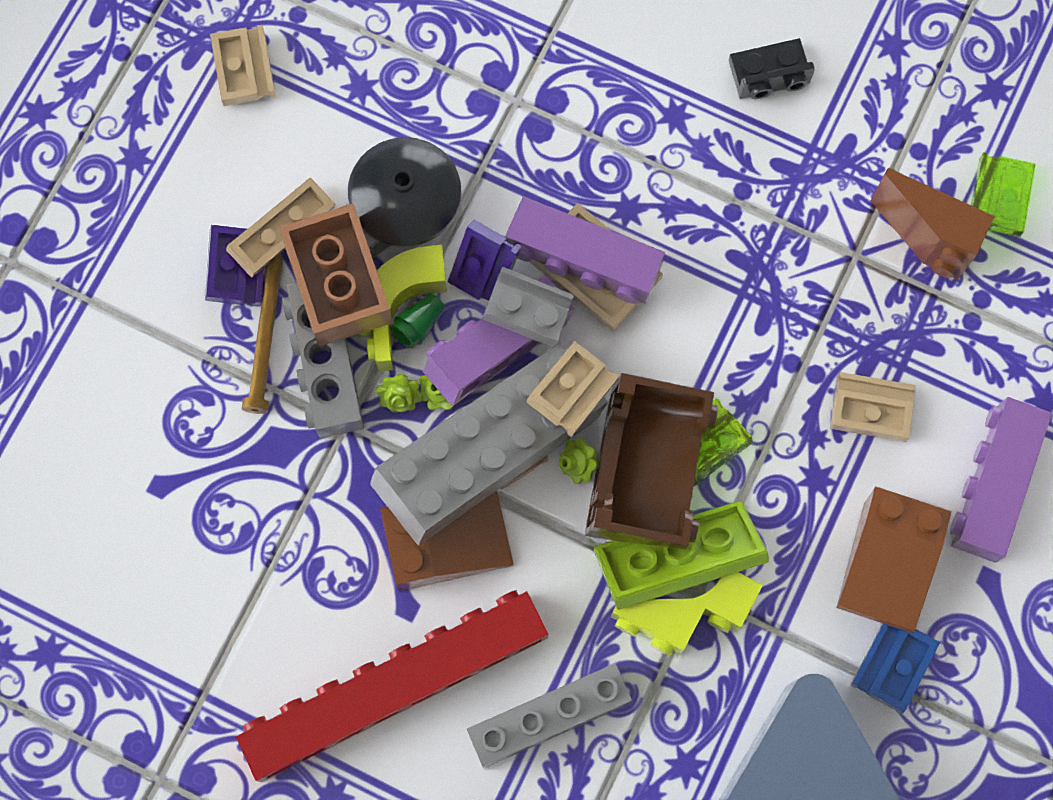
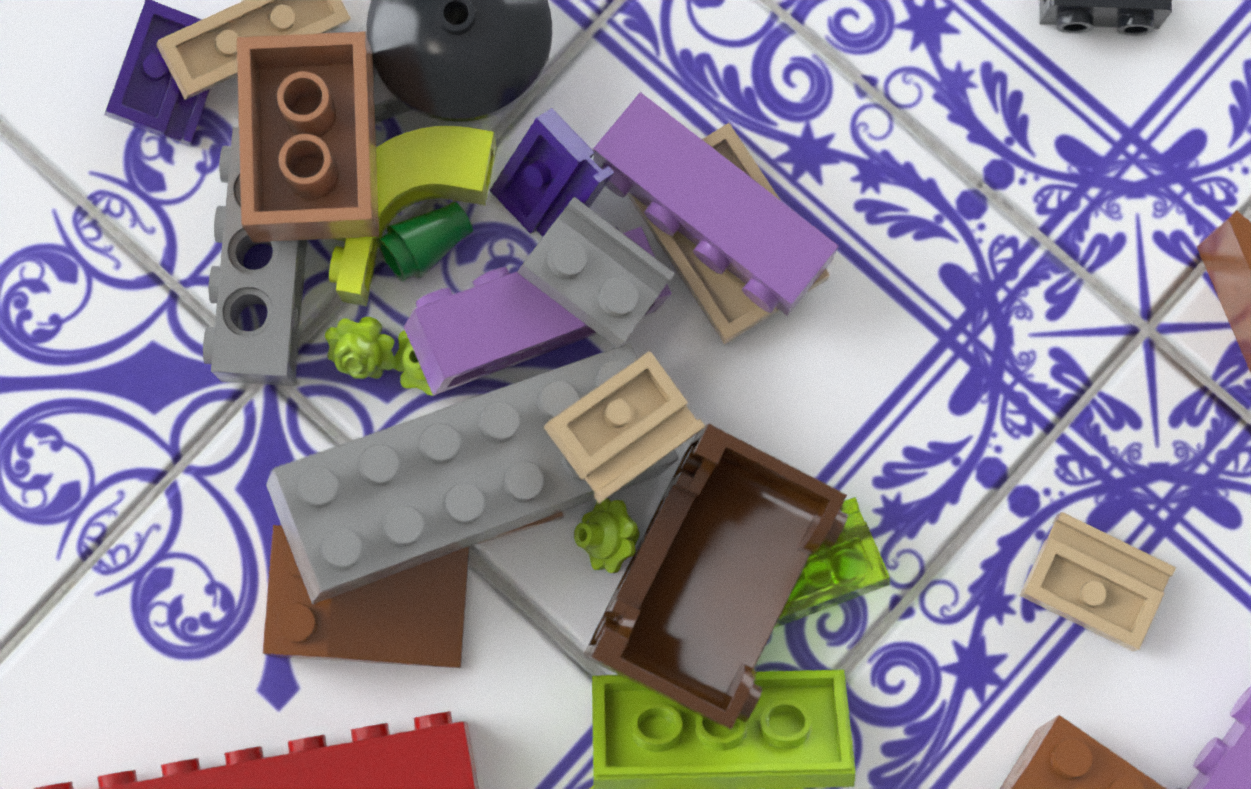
camera: 15 degrees right, 5 degrees up
pearl gold bar [241,254,283,414] -> none

